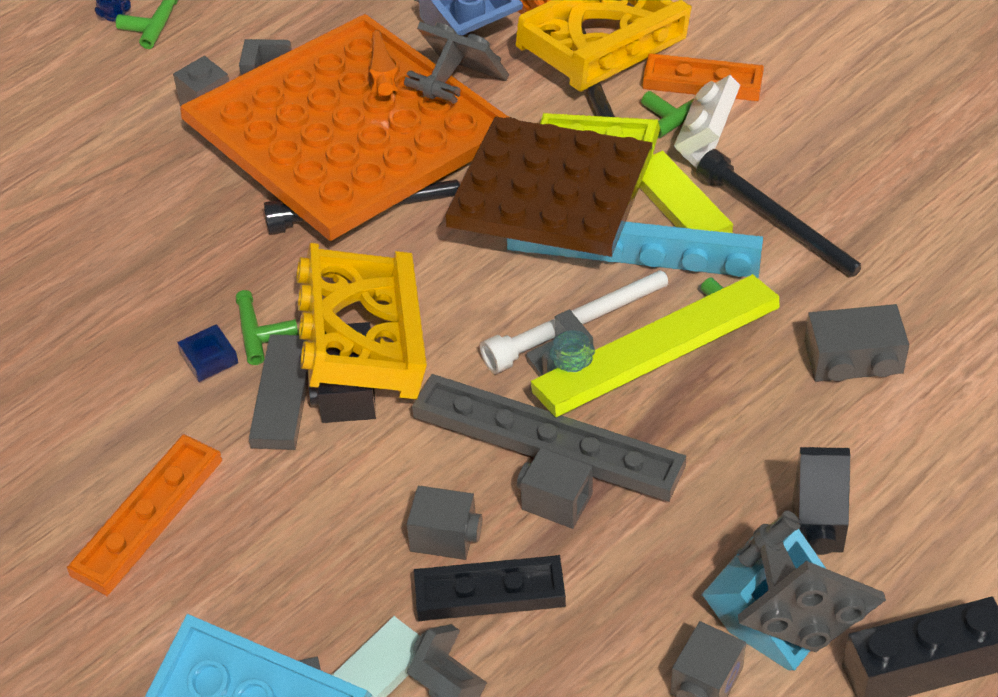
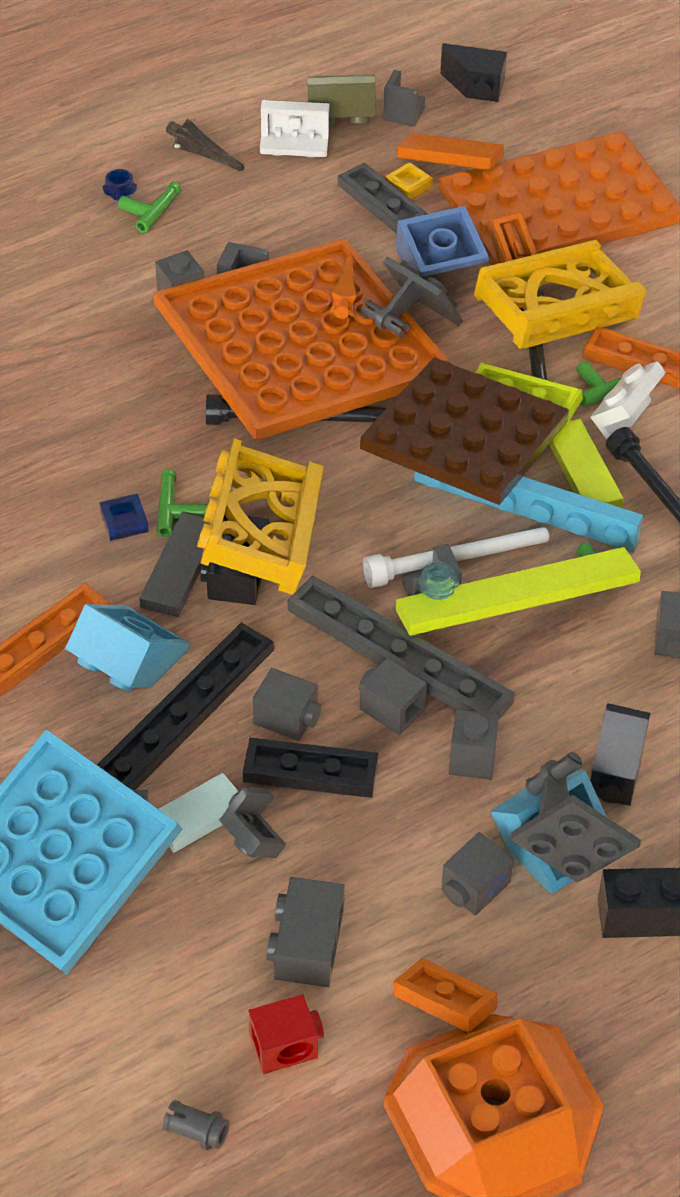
camera: 10 degrees right, 0 degrees up
none -> medium azure slope [65,604,191,691]
none -> black tile [97,622,274,790]
none -> dark grey brick [449,709,499,780]

